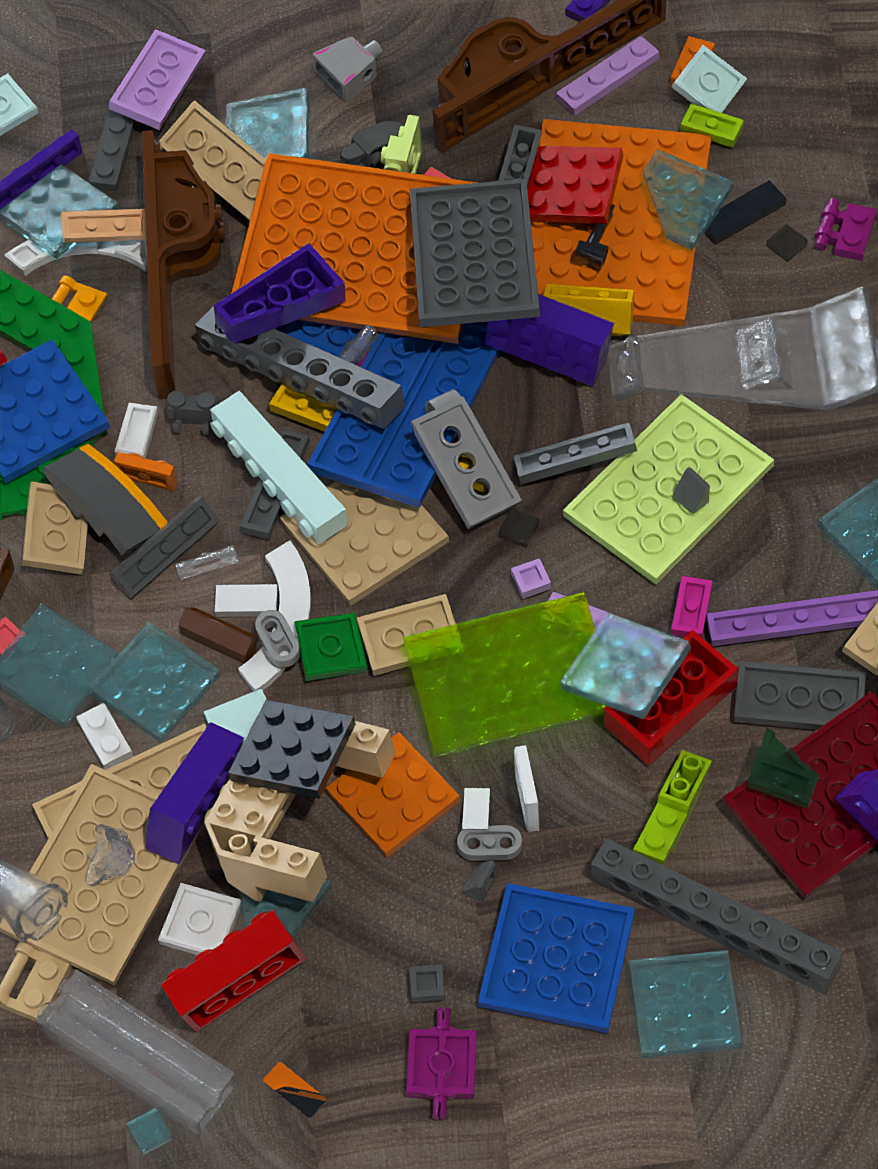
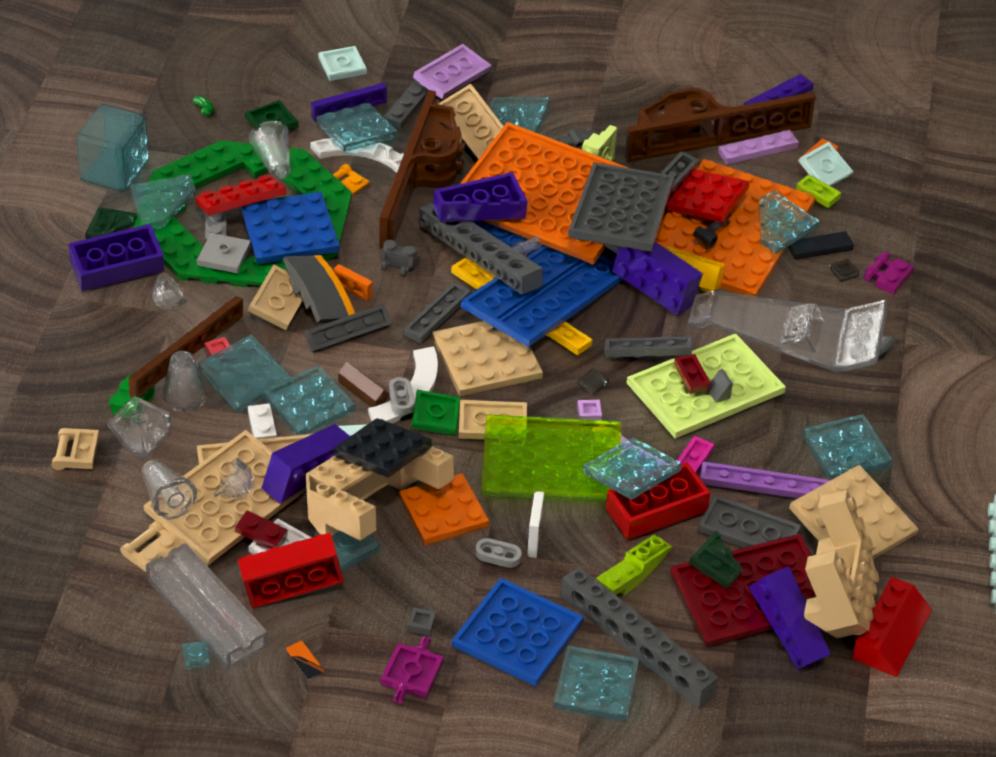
camera: 10 degrees right, 15 degrees down
light nougat plate [60,209,146,243] -> none
white tile [115,403,159,458] -> none
clear pin [175,545,239,582] -> none
light aqua brick [210,390,348,544] -> none
white tile [215,584,278,617] -> none
light grey torso [312,37,383,103] -> none
light grey hinge [411,389,522,529] -> none
white sticker [462,788,490,829] -> none
dark grey slope [462,860,497,902] -> none
none -> dark red plate [235,510,288,549]
none -> dark red plate [674,354,711,394]

